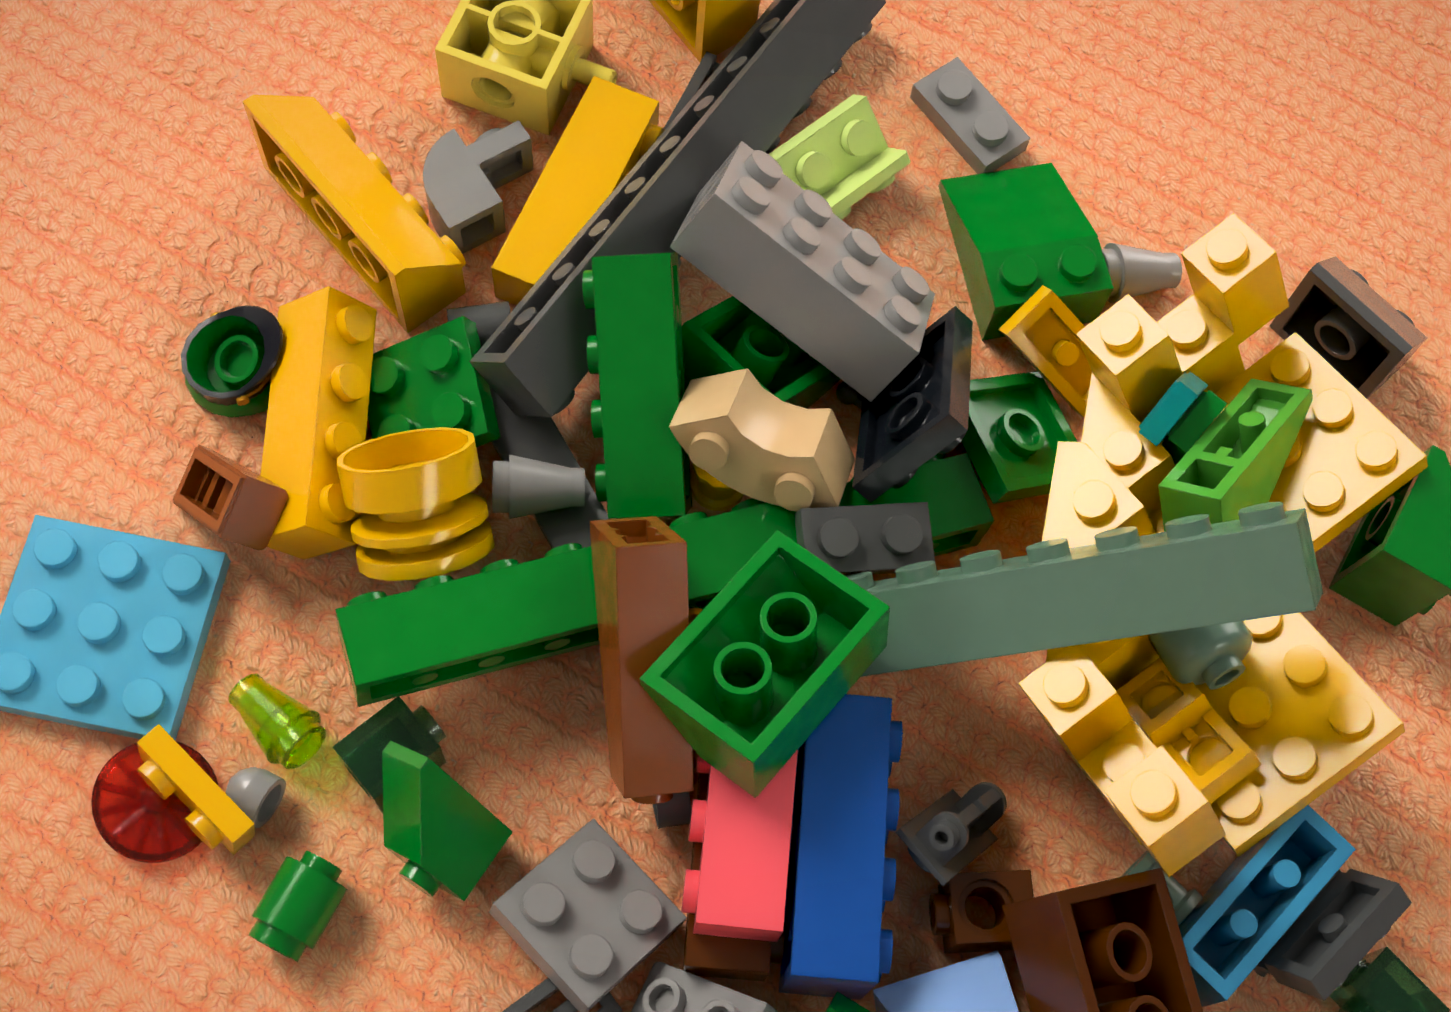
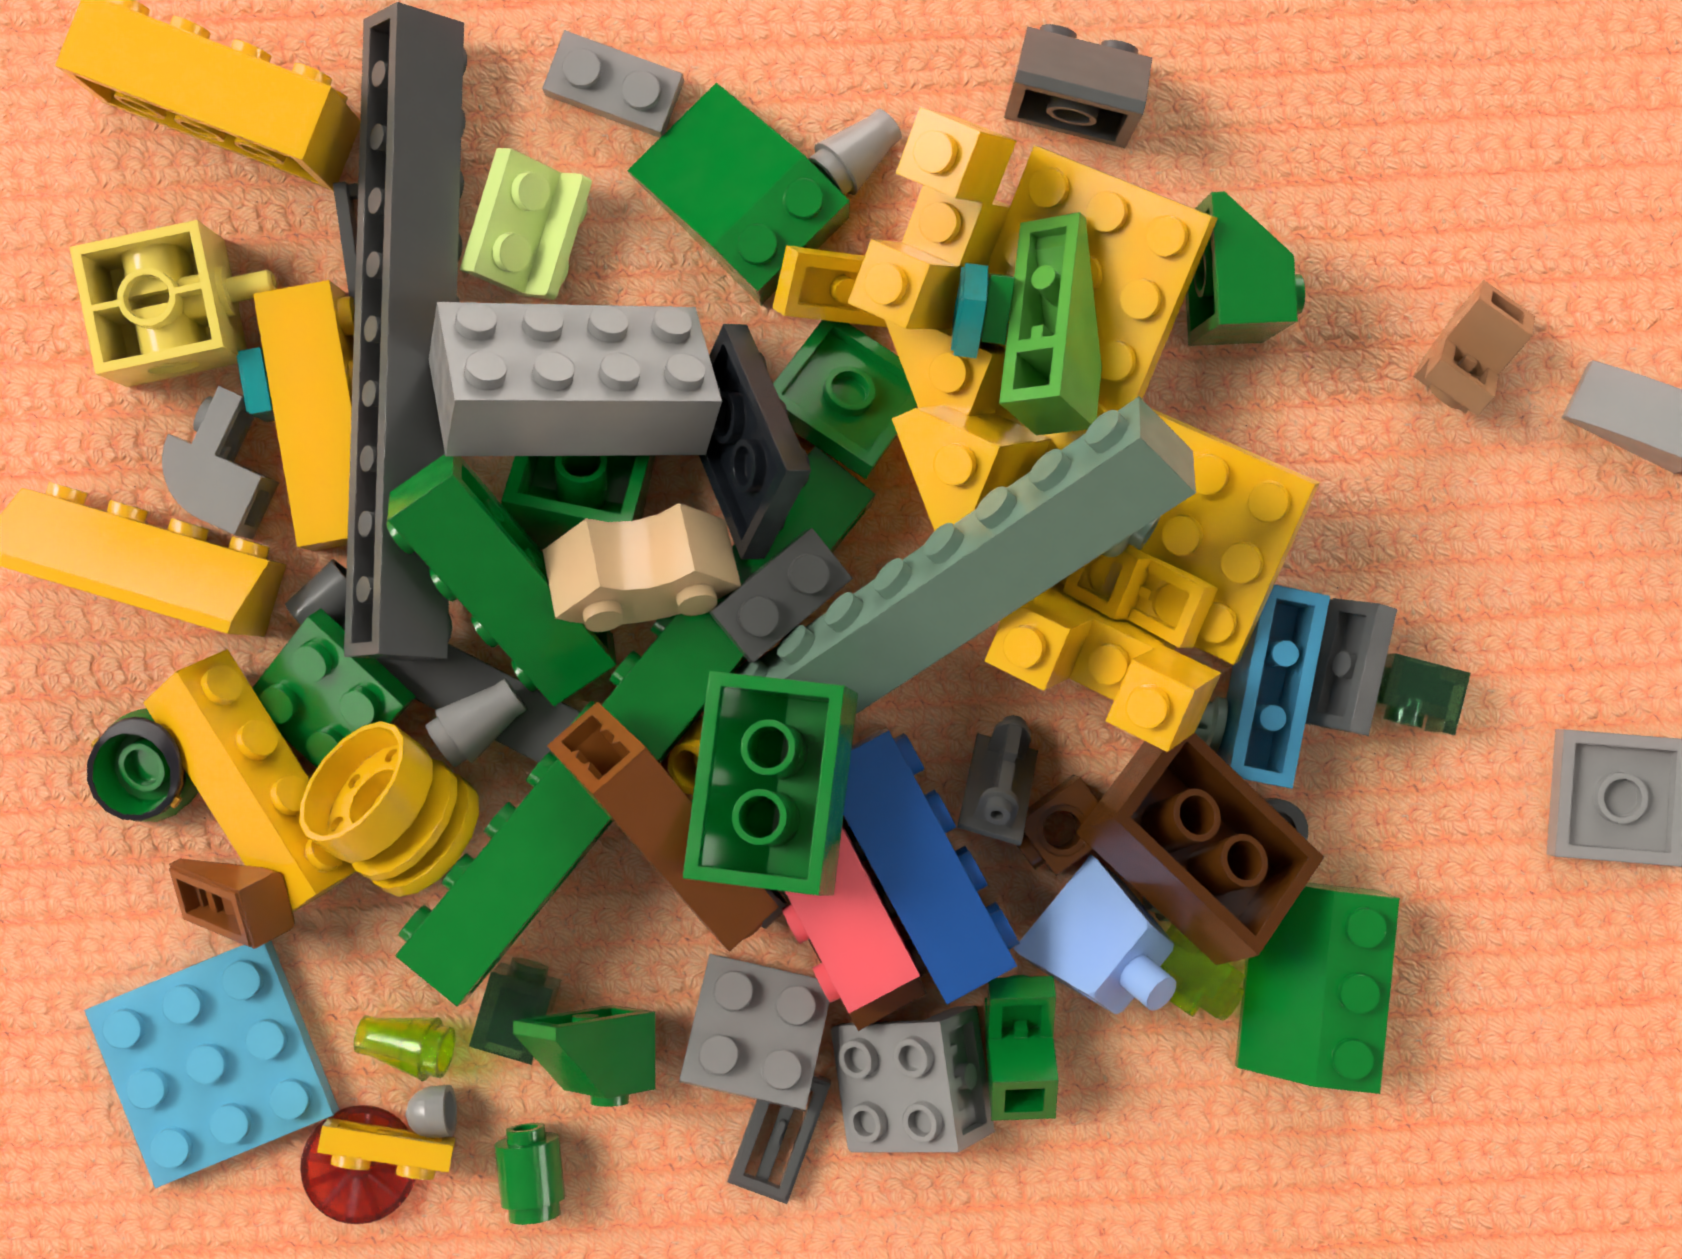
camera: 25 degrees left, 20 degrees up
none -> teal tile [236,347,275,422]

